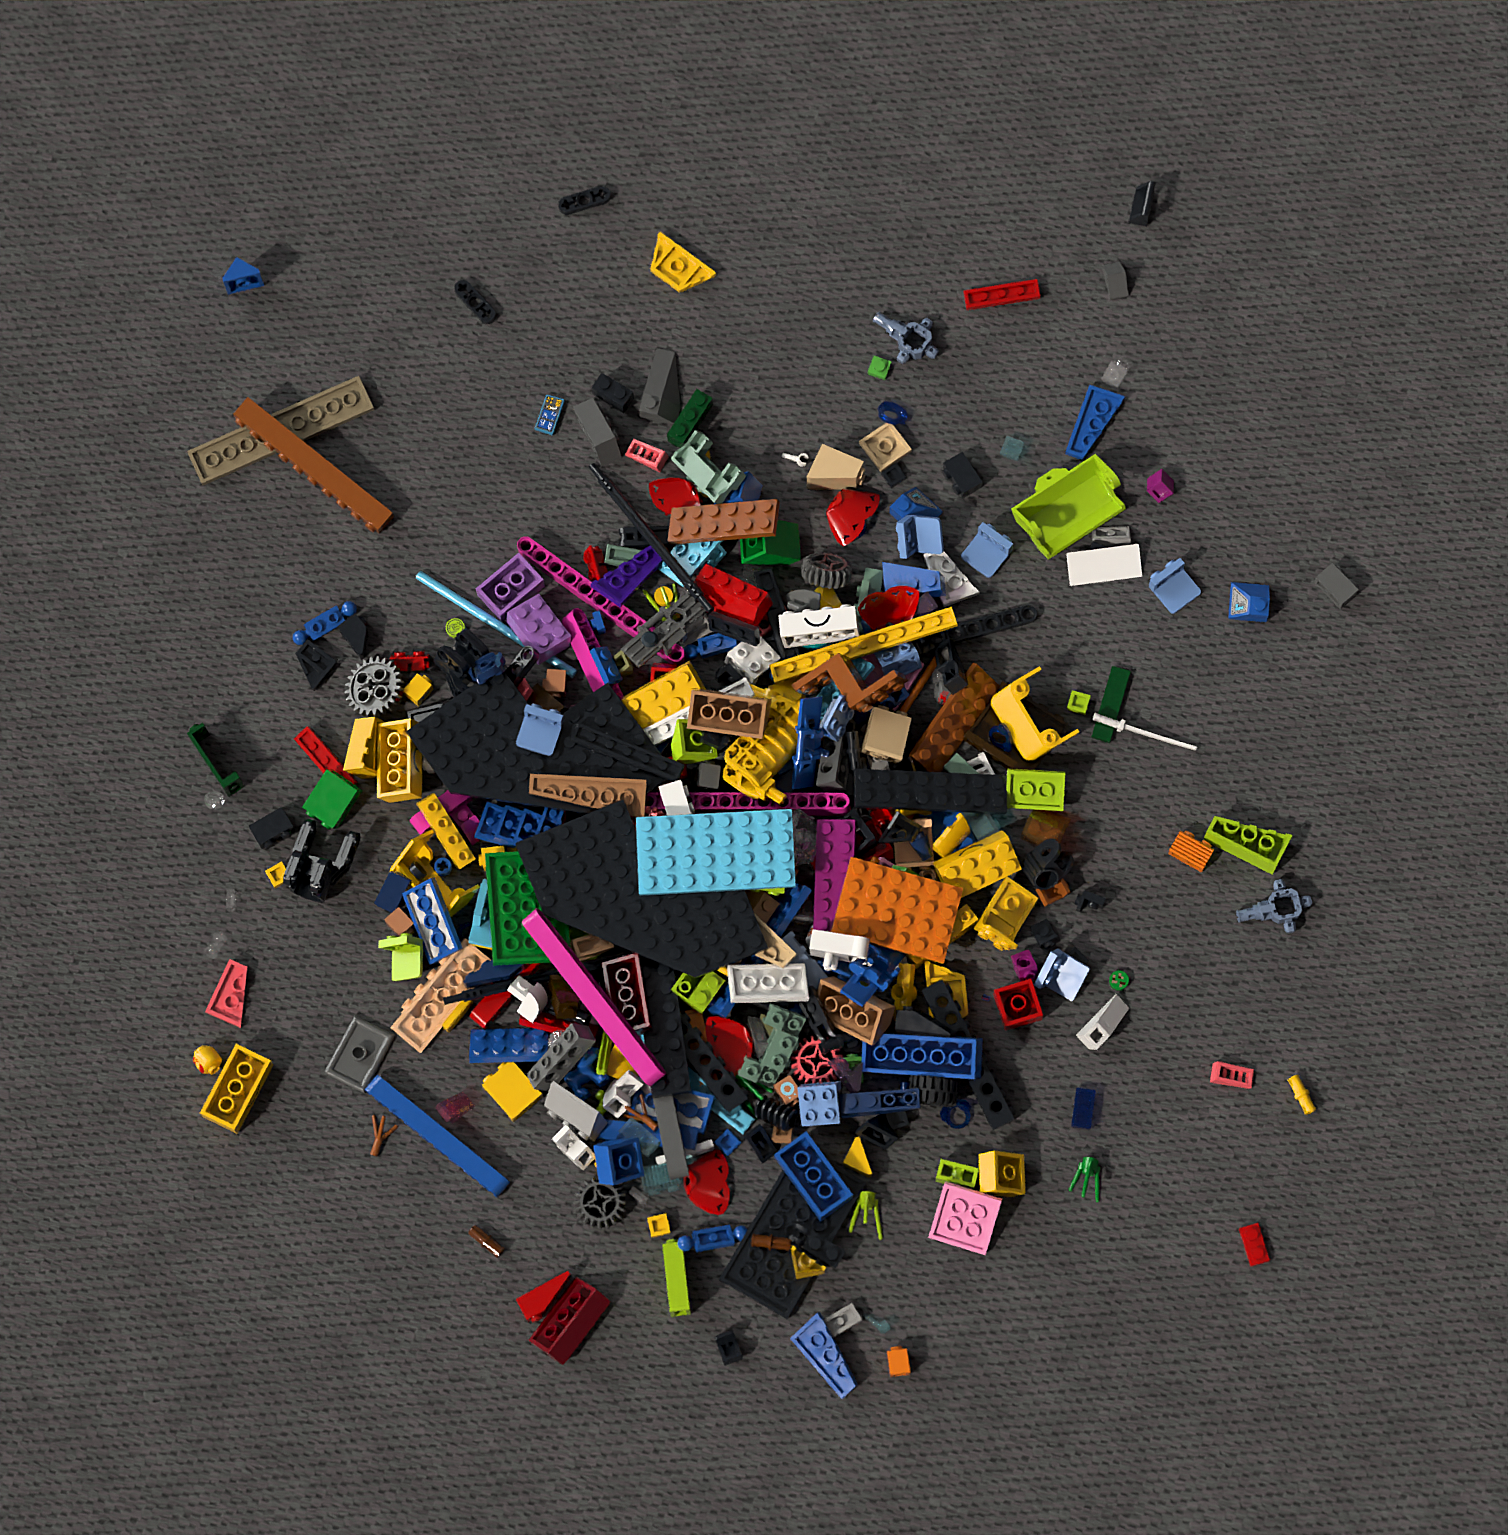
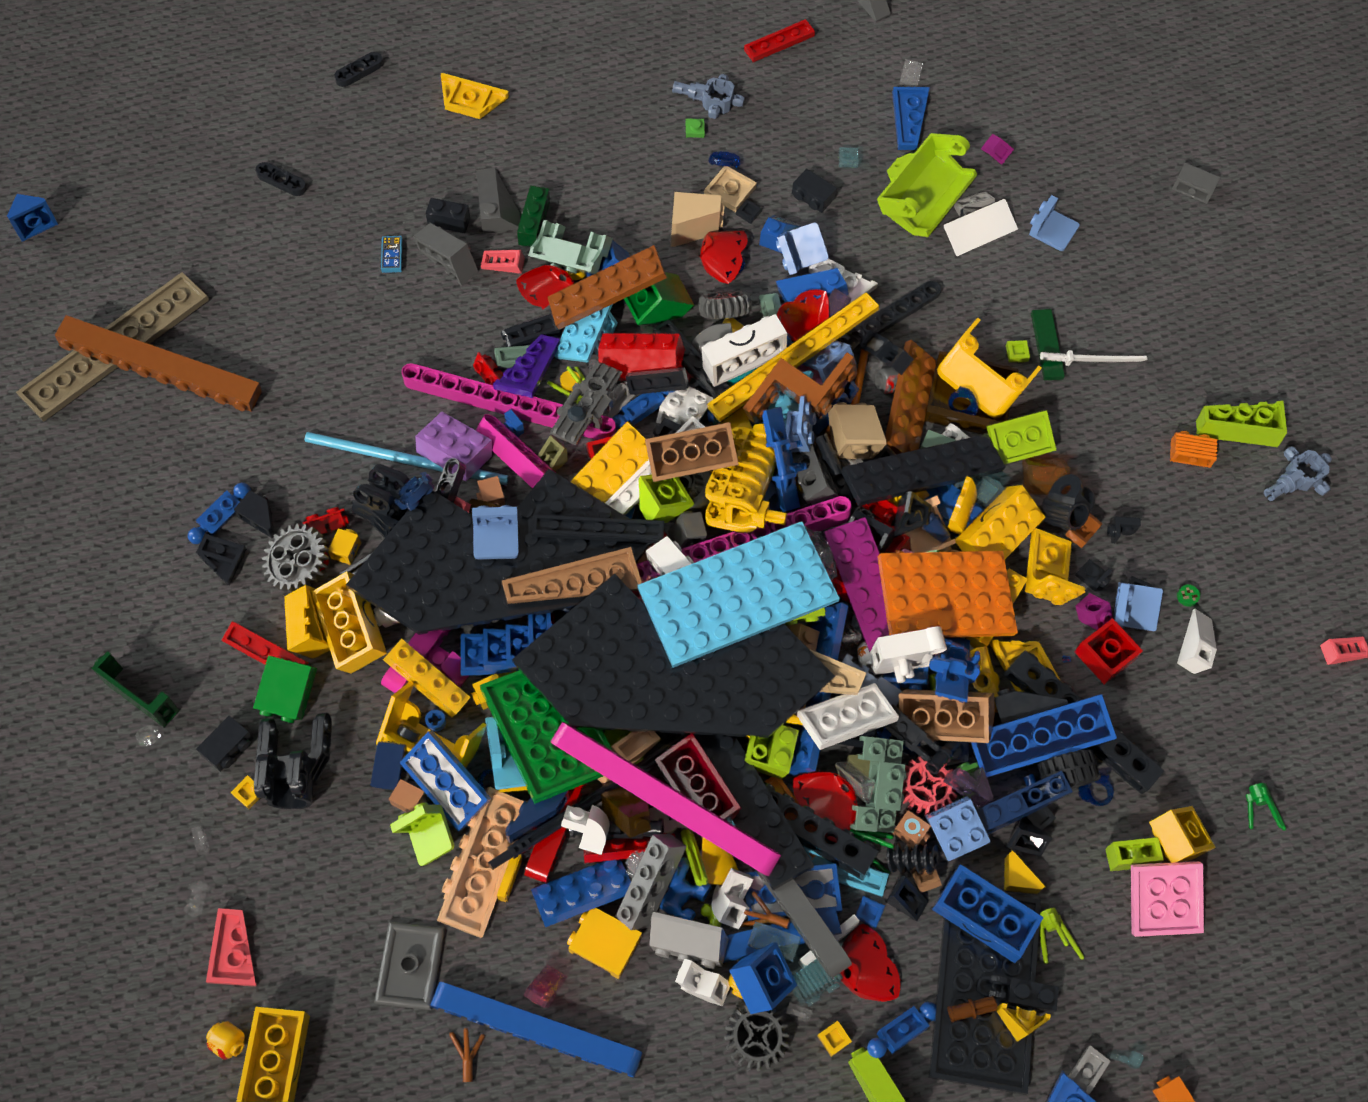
camera: 30 degrees left, 10 degrees down
lime tile [446,618,465,638] -> none
medium lavender brick [476,553,545,622] -> none
black axle [589,463,714,613] -> none
blue plate [589,646,623,684] -> none
black bracket [700,731,732,750] -> none
white hand [782,453,809,467] -> none
medium blue bracket [961,522,1013,578] -> none
clear blue plate [1071,1087,1096,1130] -> none
blue slope [1228,582,1270,622] -> none

